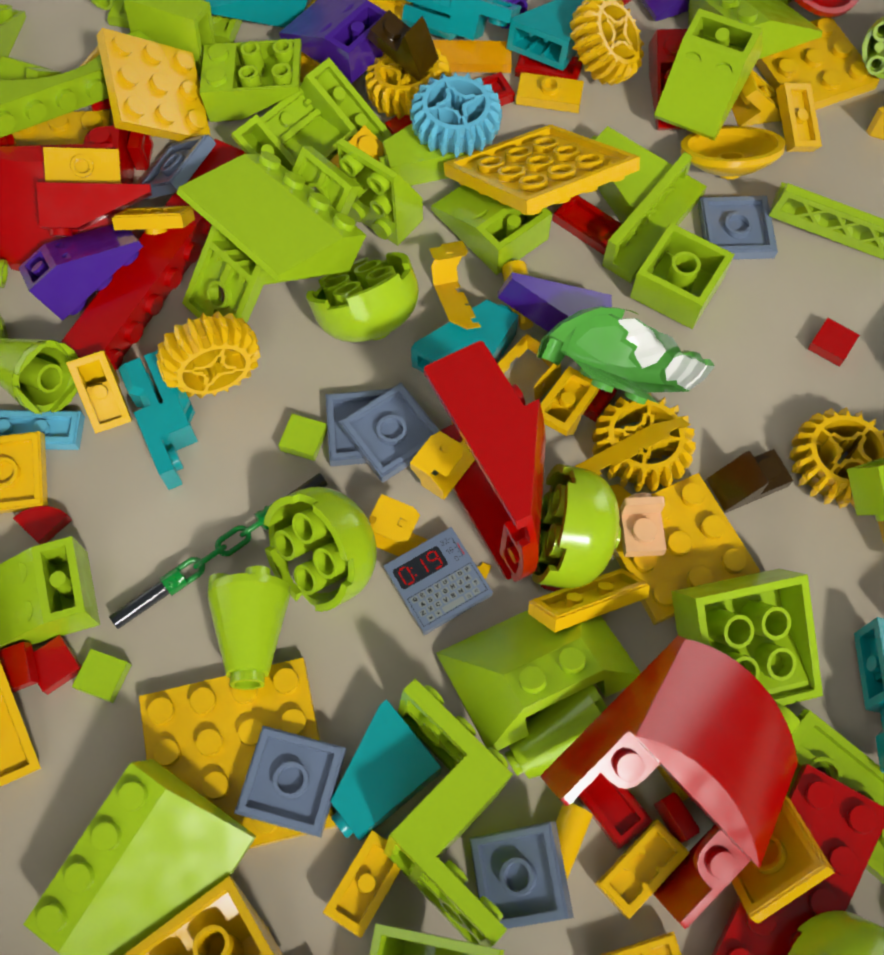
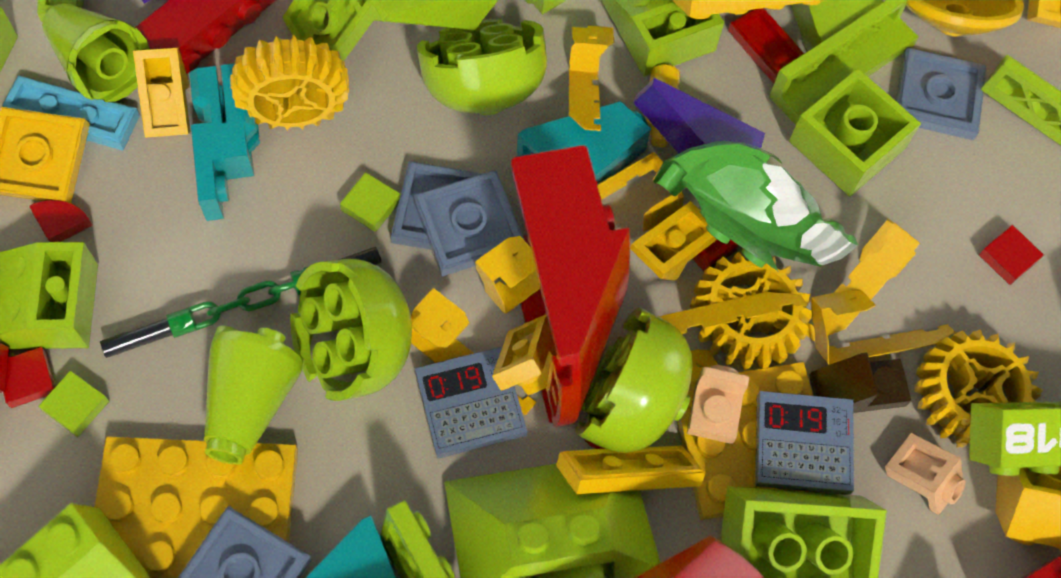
camera: 10 degrees right, 0 degrees up
none -> yellow slope [492,315,557,395]
none -> tile [755,391,854,495]
none -> yellow piece [806,218,921,341]
none -> yellow piece [811,290,955,365]
none -> light nougat bracket [885,433,966,515]

